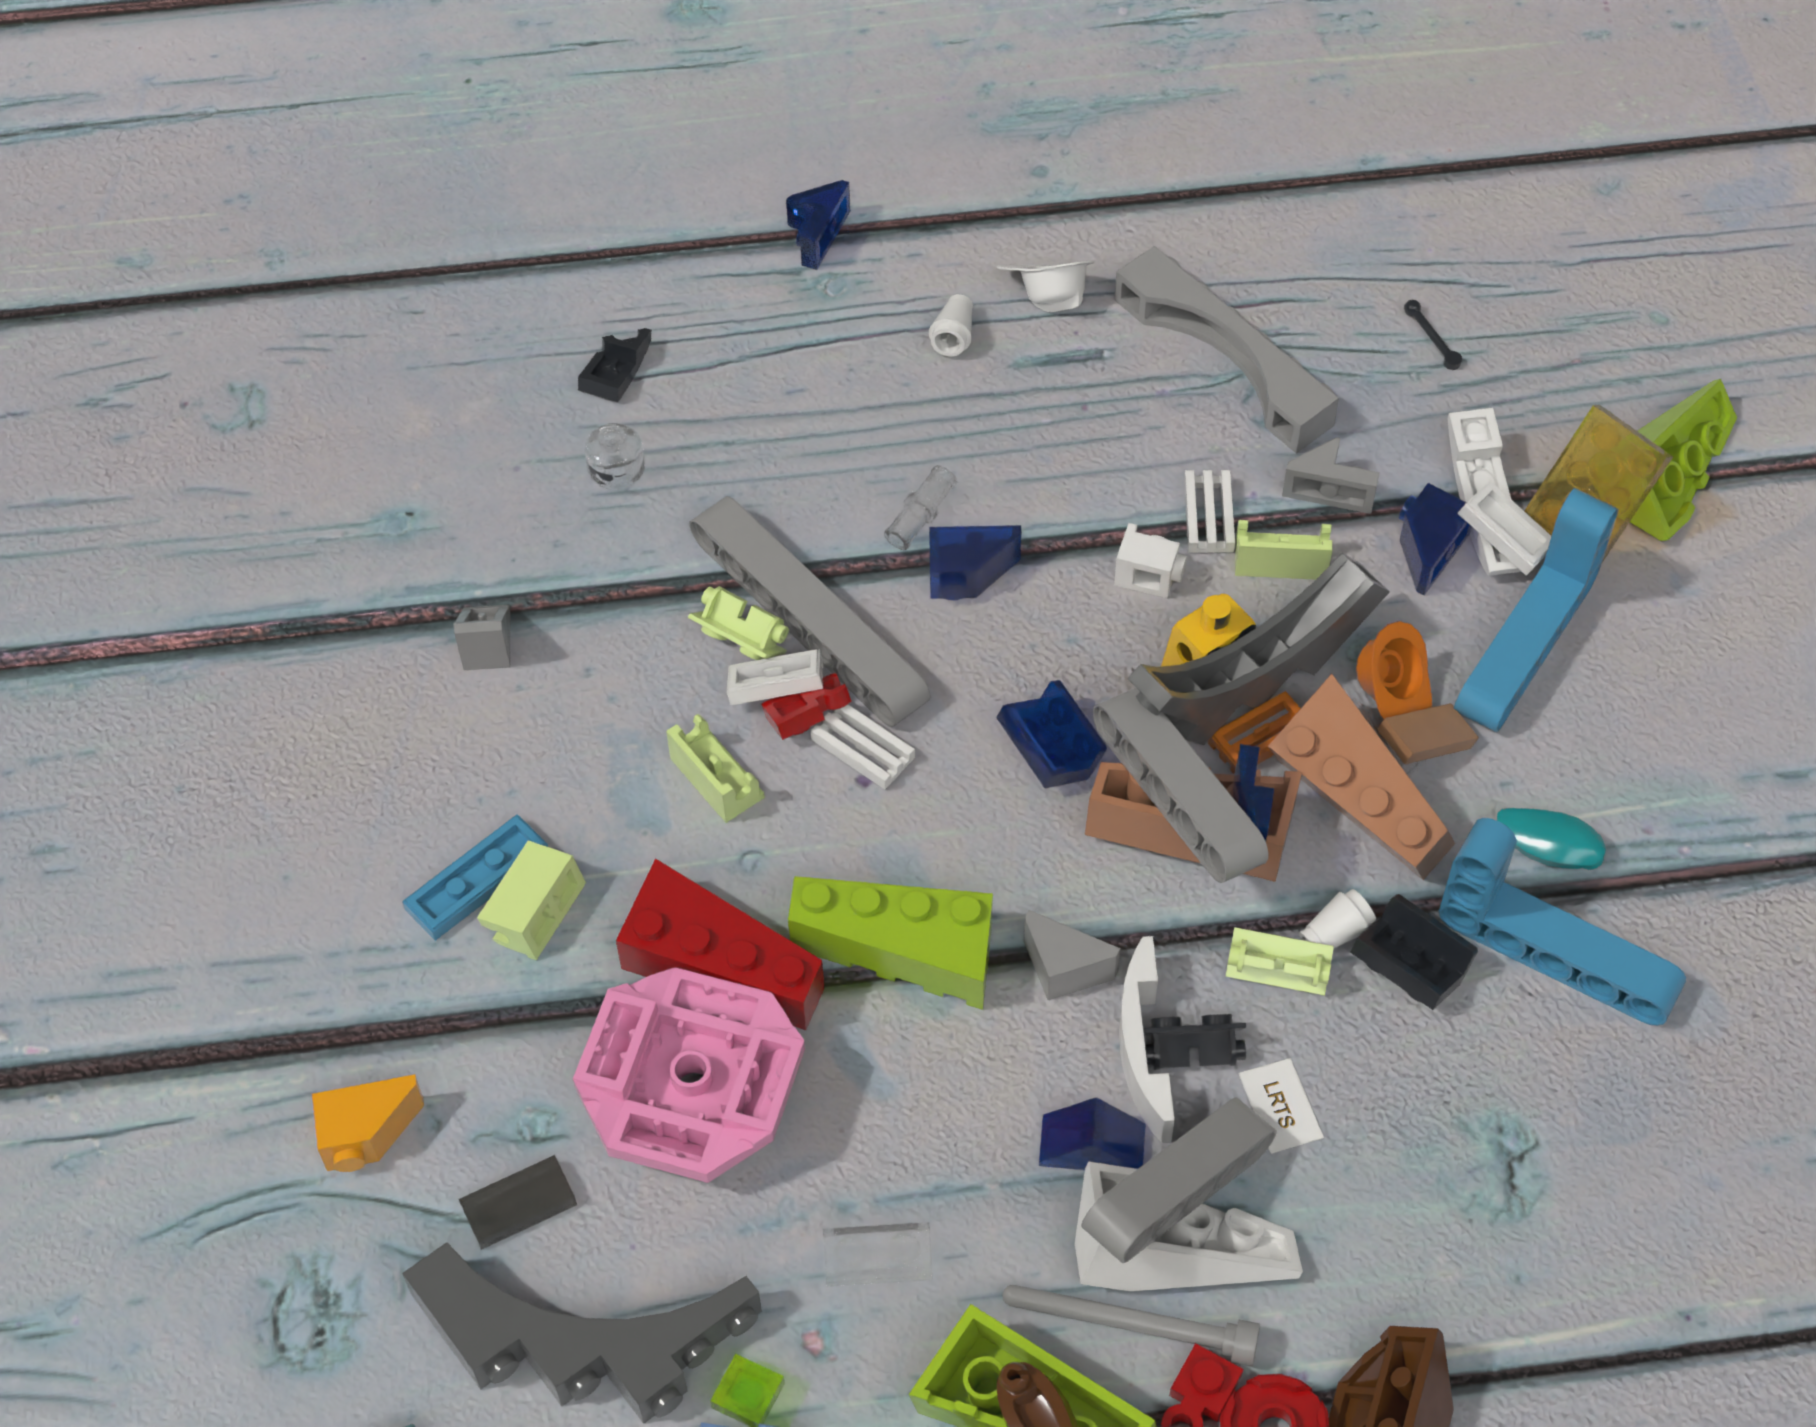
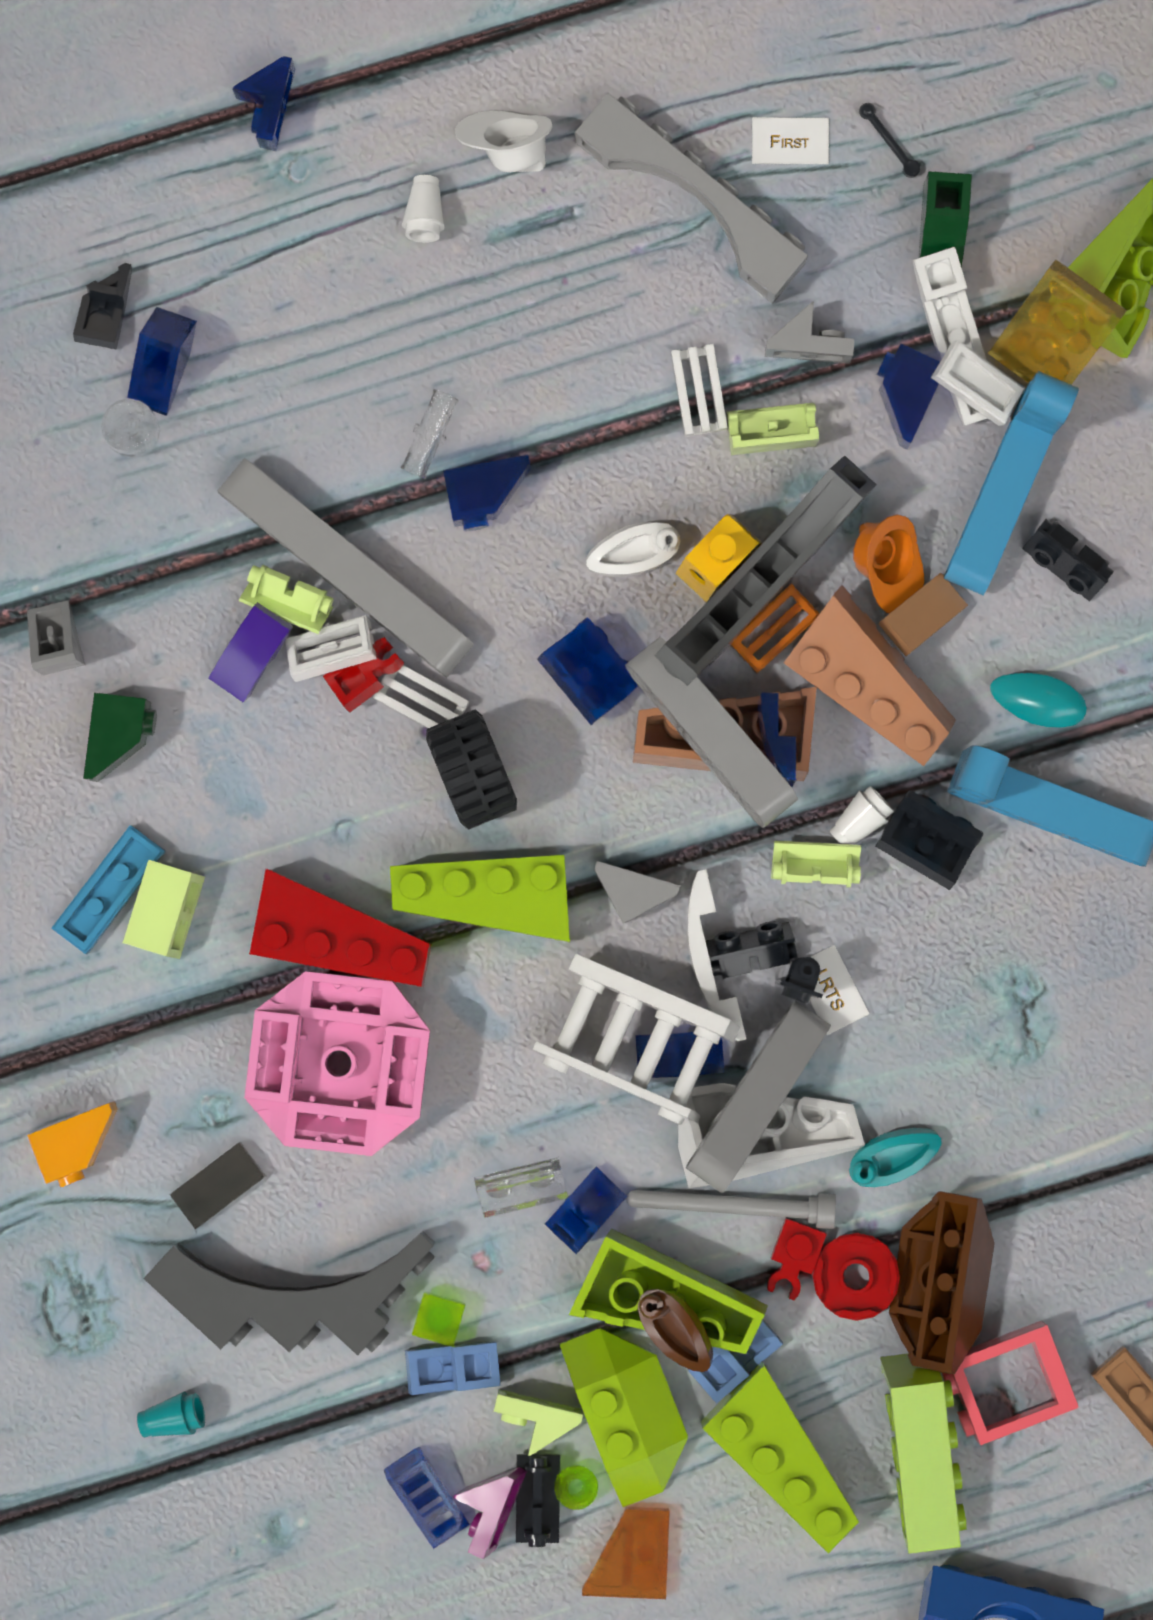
camera: 10 degrees left, 30 degrees up
yellowish green hinge [666,714,765,823] -> none
white brick [1114,523,1187,598] -> none
none -> dark green slope [83,692,157,782]
none -> clear blue slope [126,307,197,416]
none -> dark purple slope [208,602,293,703]
none -> black tyre [426,709,517,830]
none -> white fence [533,954,740,1125]
none -> clear blue slope [544,1166,627,1254]
none -> white arm [586,522,680,577]
none -> white sticker [752,117,829,164]
none -> black hinge [775,957,823,1004]
none -> teal arm [849,1128,942,1188]
none -> dark green slope [919,171,972,268]
none -> black hinge [1022,519,1114,602]

